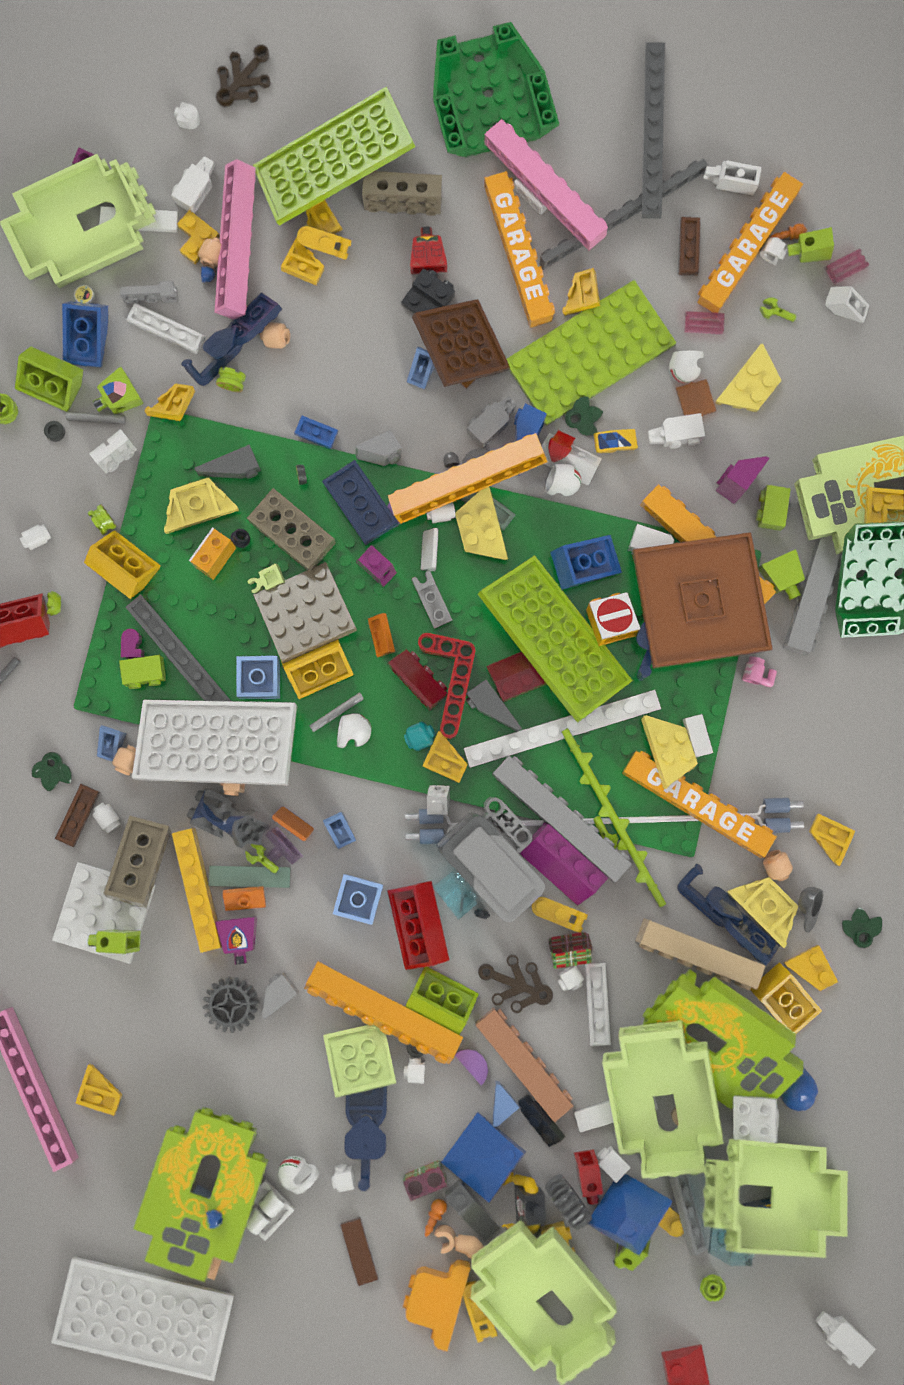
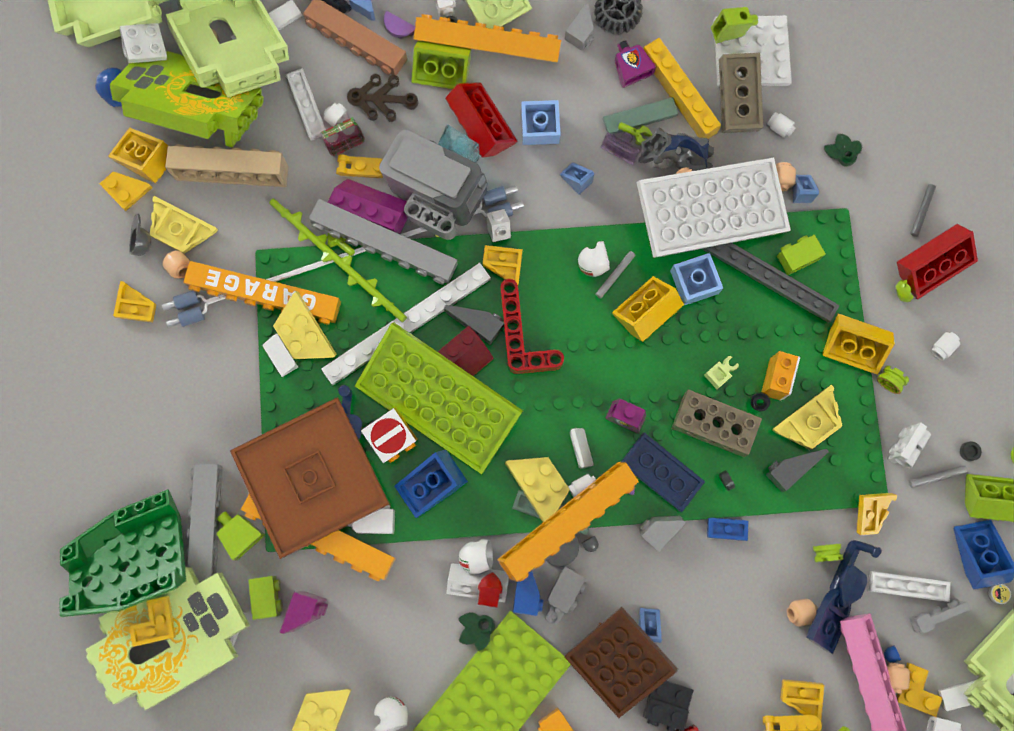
camera: 165 degrees right, 5 degrees down
reddish brown tile [55,784,100,847] -> none
lime torso [92,367,144,415] -> none
magenta leg [121,629,145,659] -> none
orange plate [223,886,266,911] -> none
plate [253,562,357,663] -> none
orange slope [272,806,314,841] -> none
orange plate [368,613,395,657] -> none
dark red slope [388,649,448,711] -> none
teal head [404,721,435,751] -> none
light grey plate [411,571,452,629] -> none
slope [594,429,638,453] -> none
white hinge [647,413,705,449] -> none
clear orange piece [676,379,717,417] -> none
dark blue plate [677,864,781,966] -> none
bright pink piece [742,657,777,687] -> none
dark green plate [842,907,882,948] -> none

